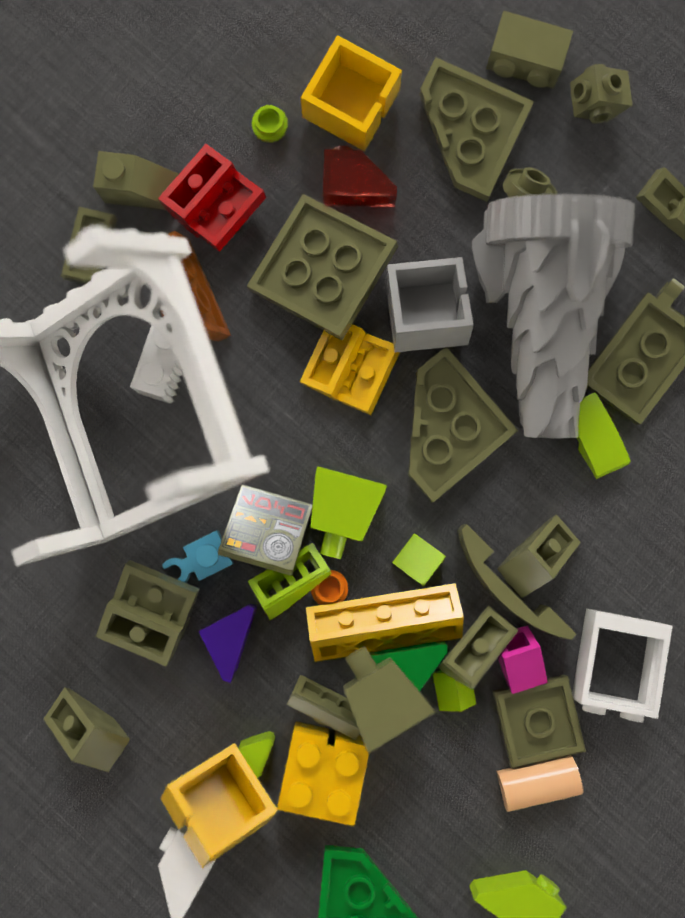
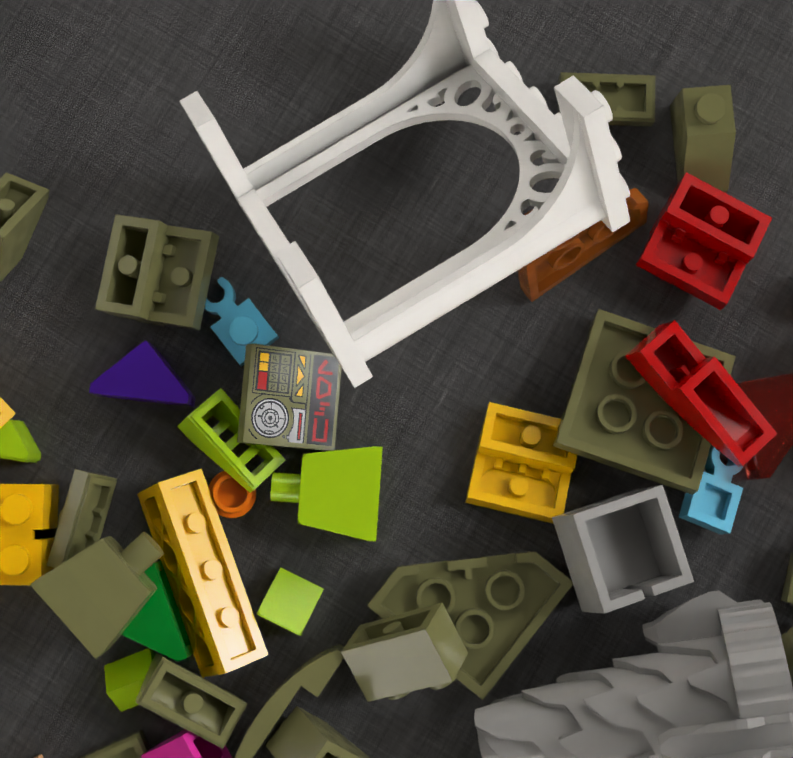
camera: 75 degrees right, 0 degrees up
white brick [130,325,183,404] -> none
none -> olive brick [341,603,468,702]
none -> red slope [625,320,777,467]
none -> medium azure plate [679,445,743,535]

